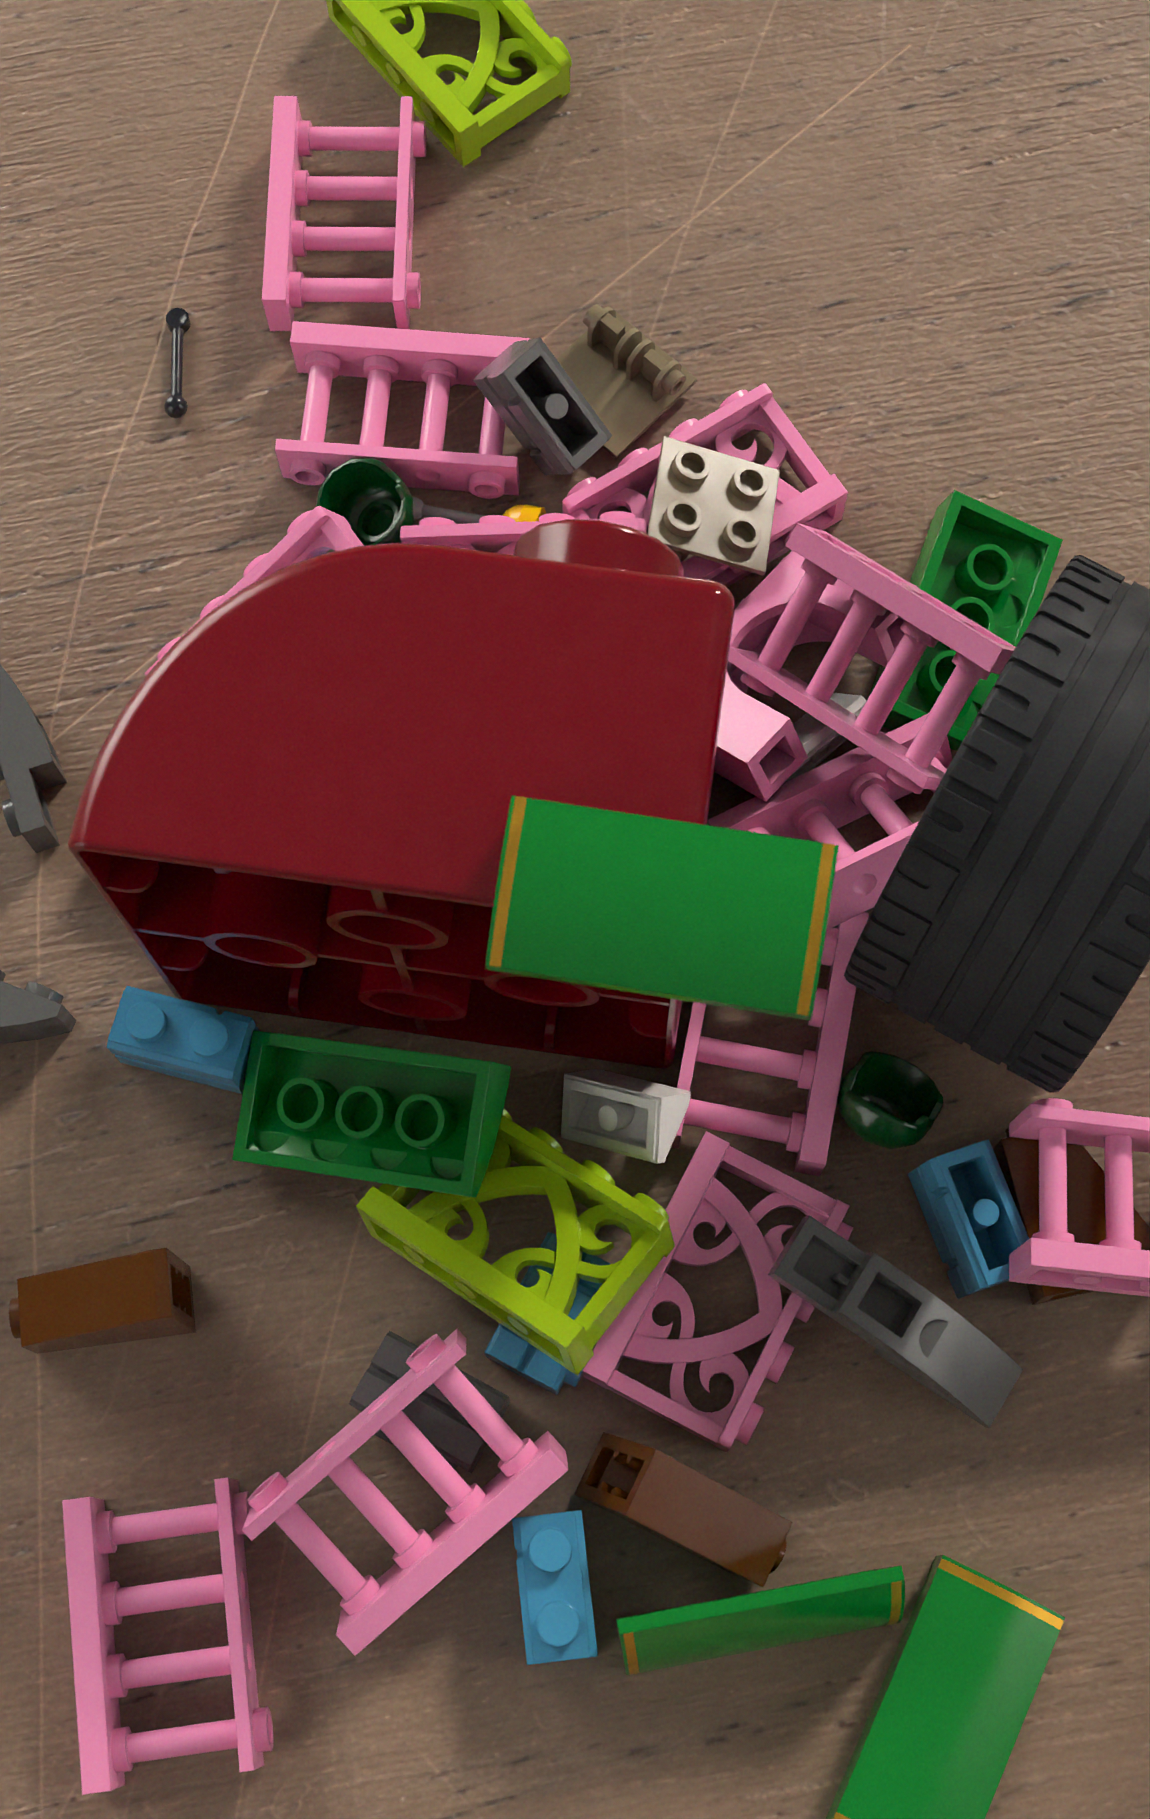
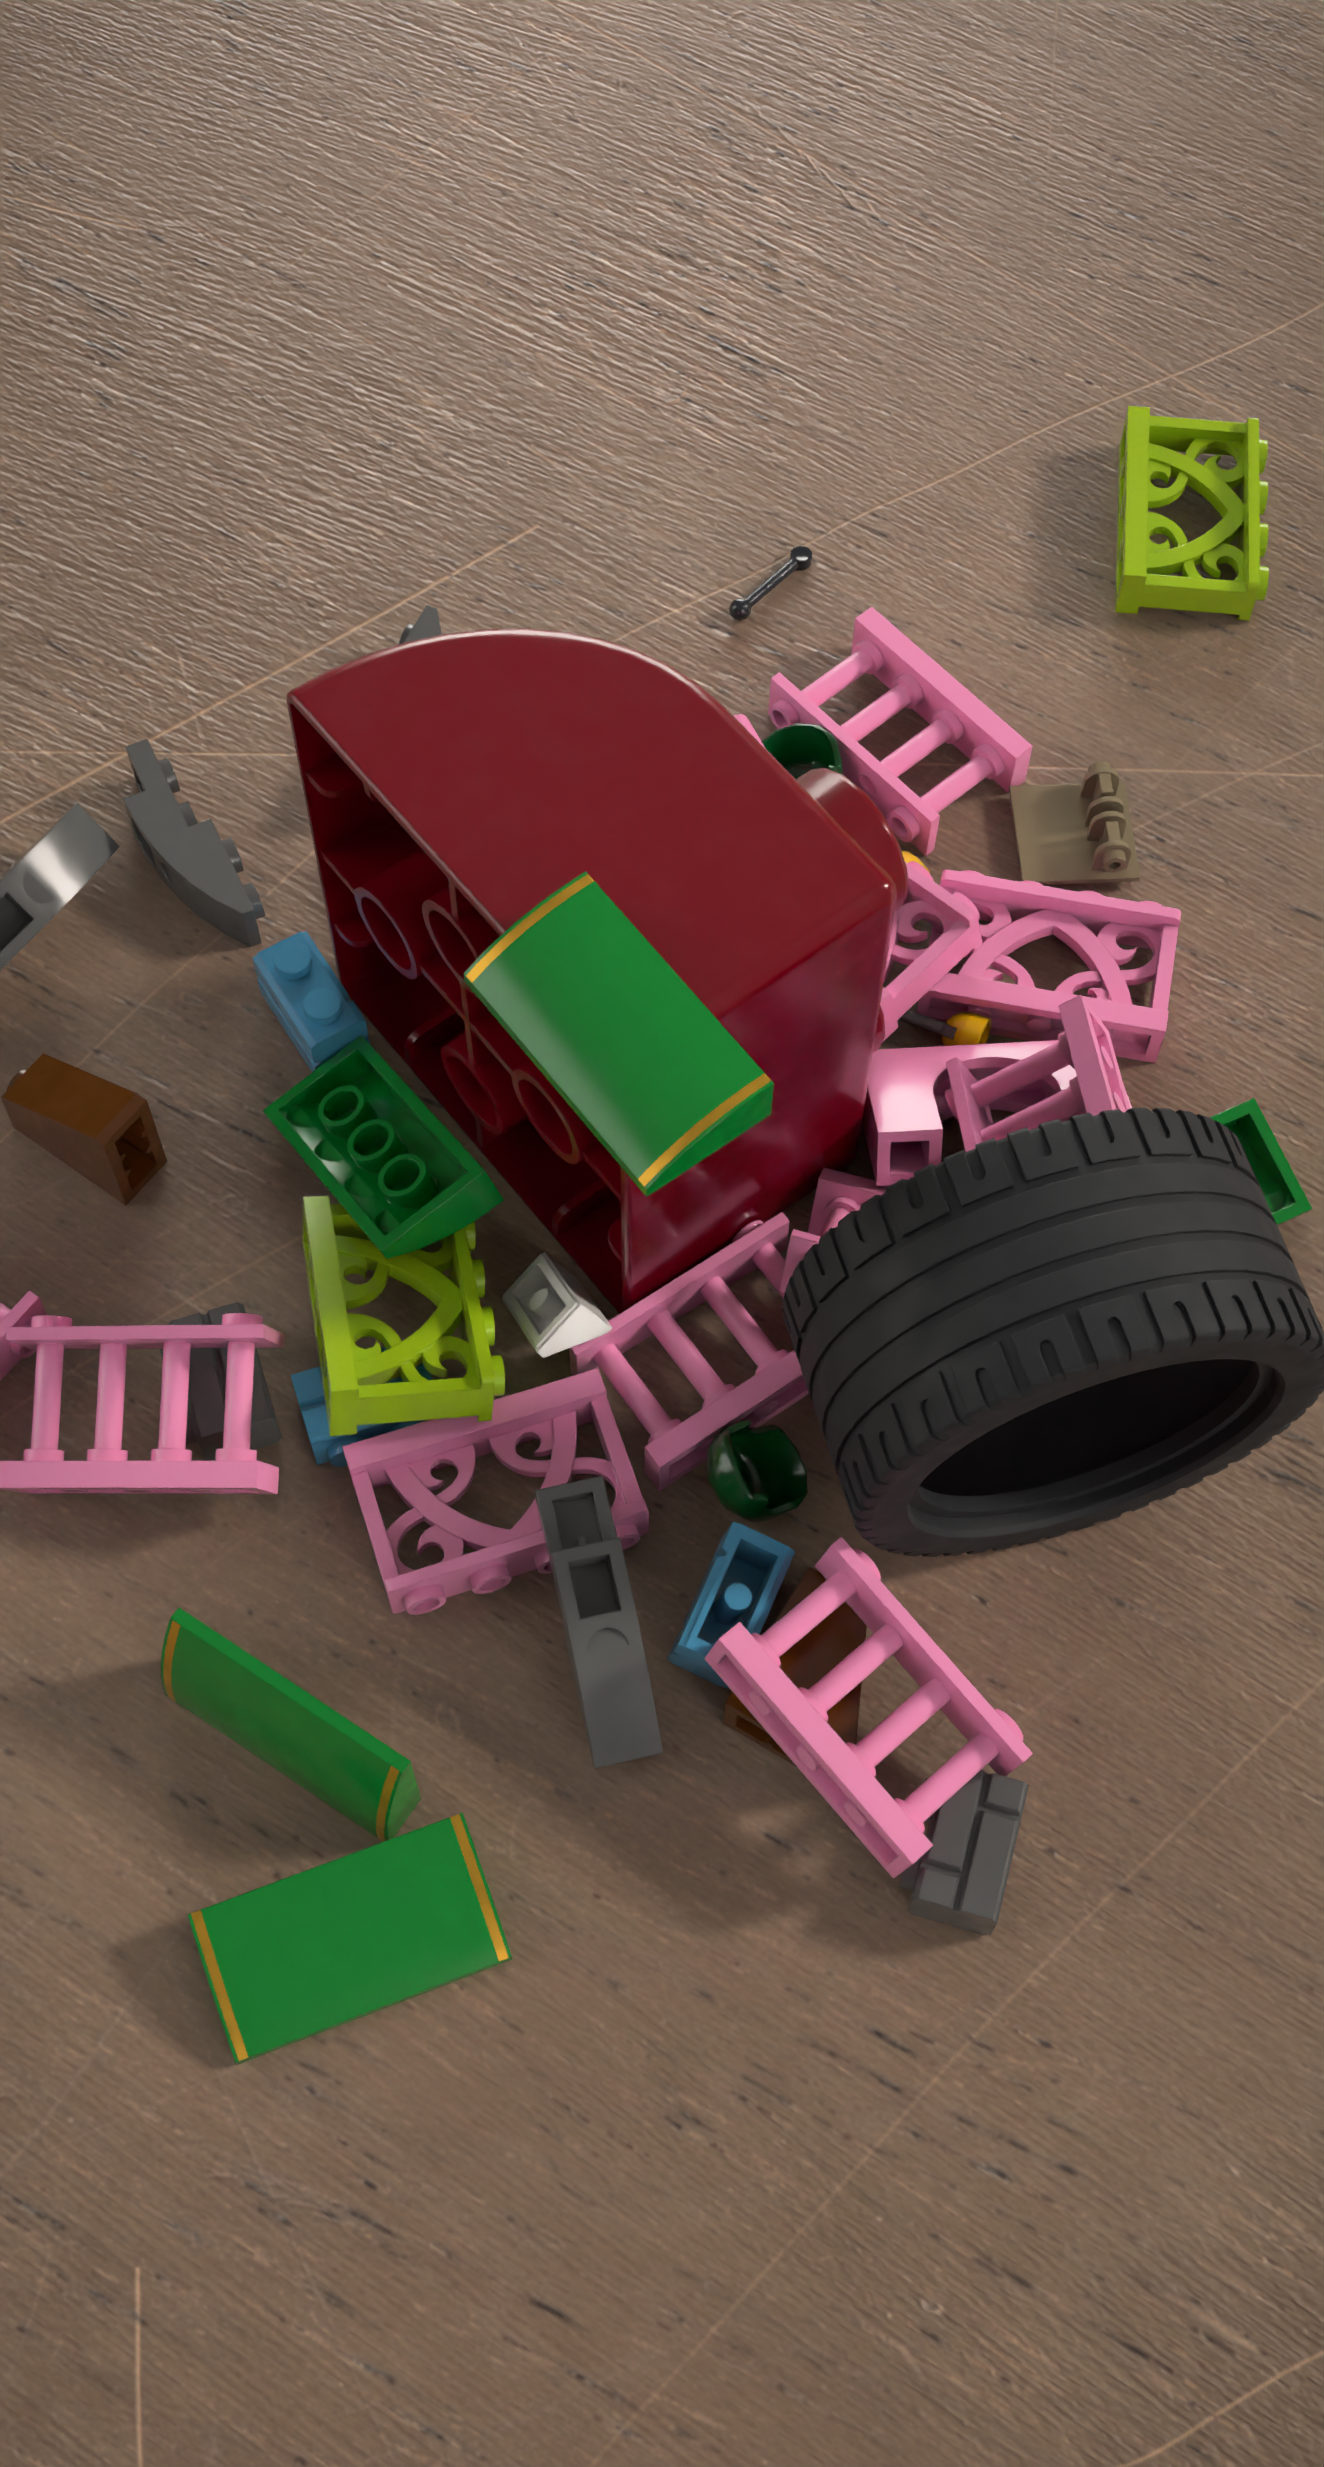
camera: 40 degrees right, 10 degrees down
bright pink fence [262,96,427,331] -> none
dark grey brick [473,337,612,475] -> none
dark azure brick [512,1510,598,1665] -> none
reddish brown slope [574,1432,793,1587] -> none
hinge [647,436,780,576] -> none

